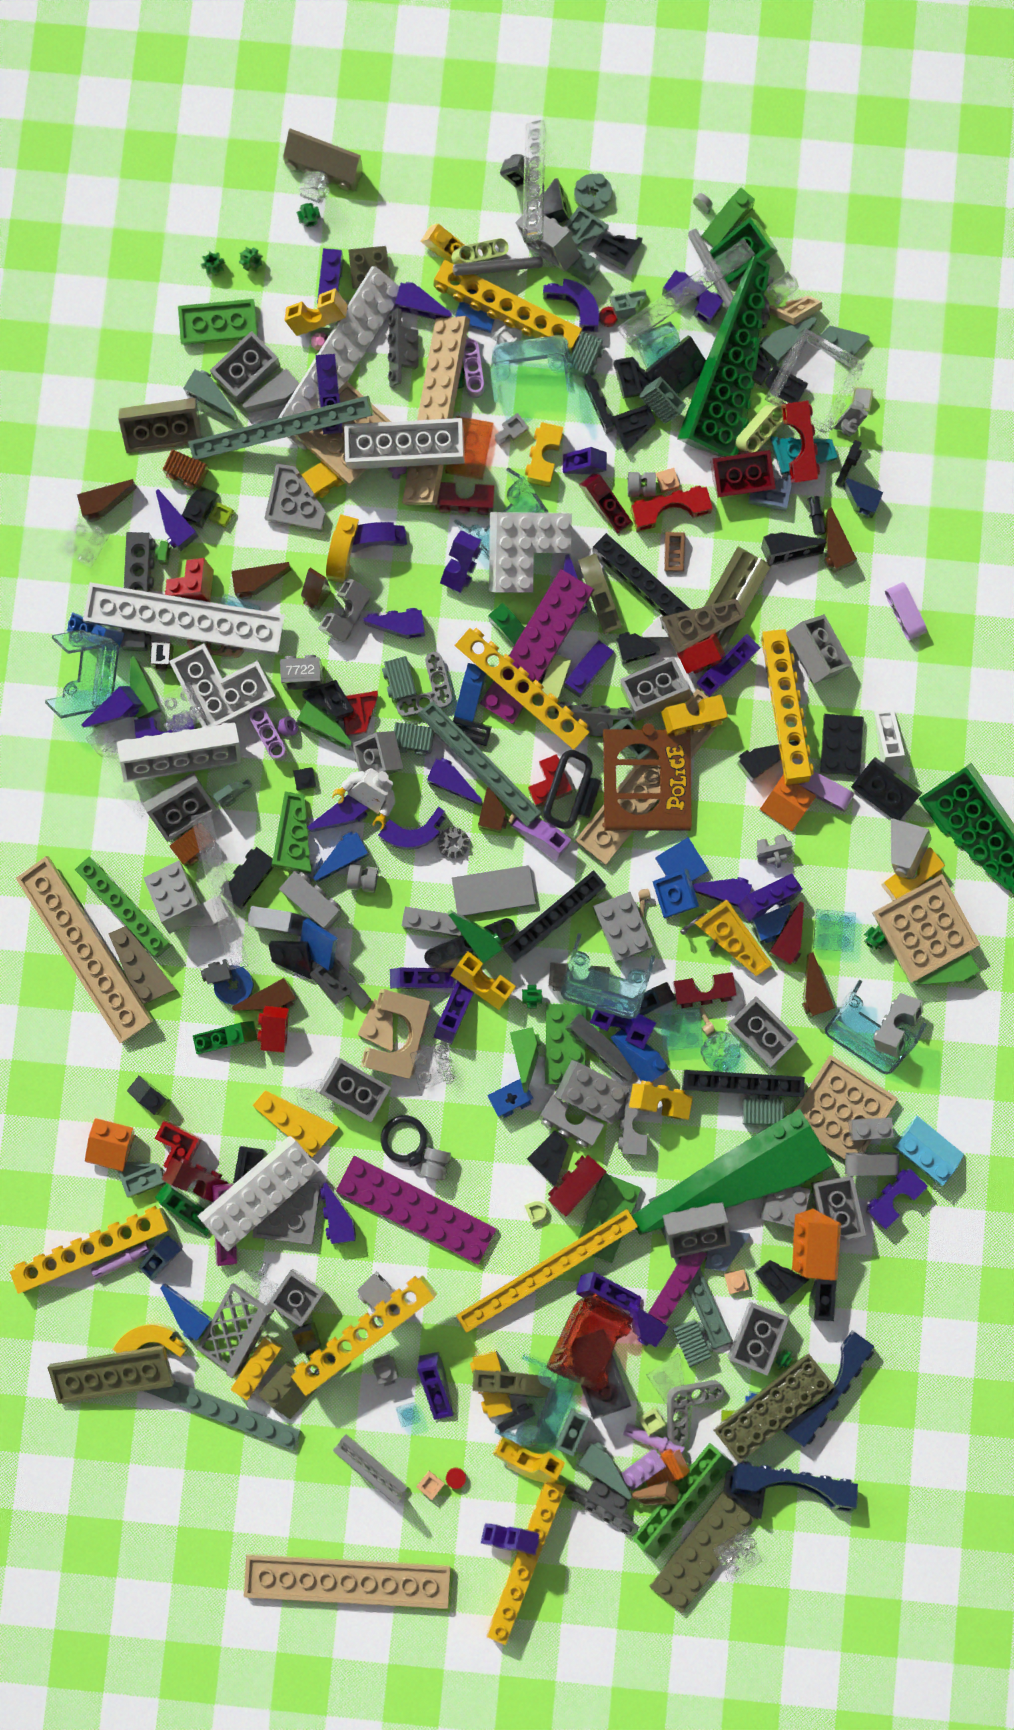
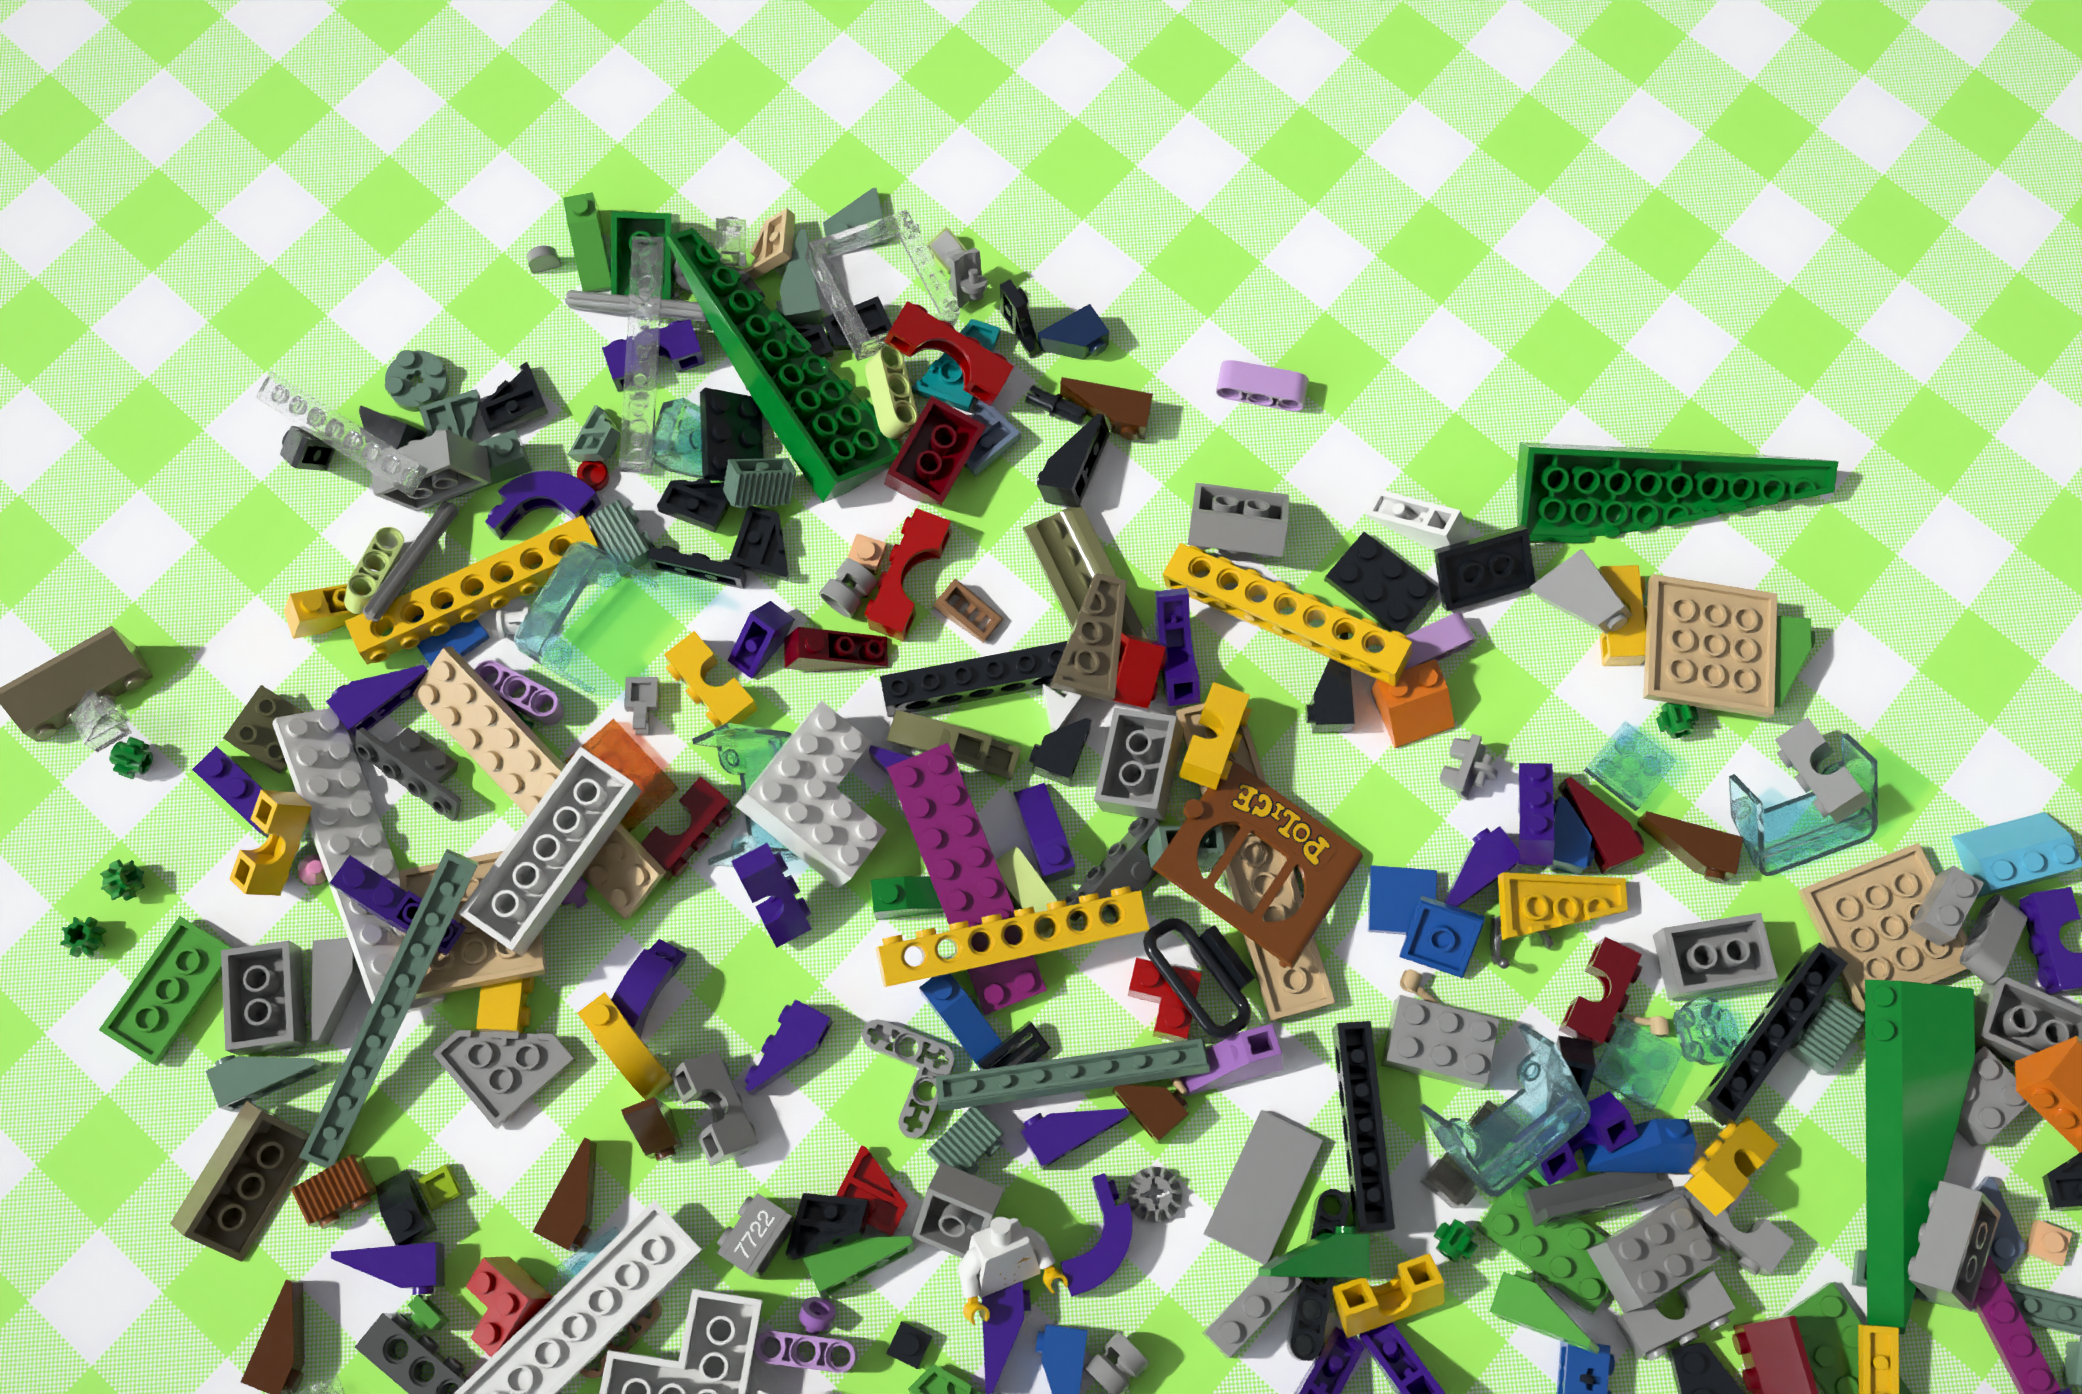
camera: 60 degrees left, 10 degrees down
sand green brick [382,656,417,702] -> none

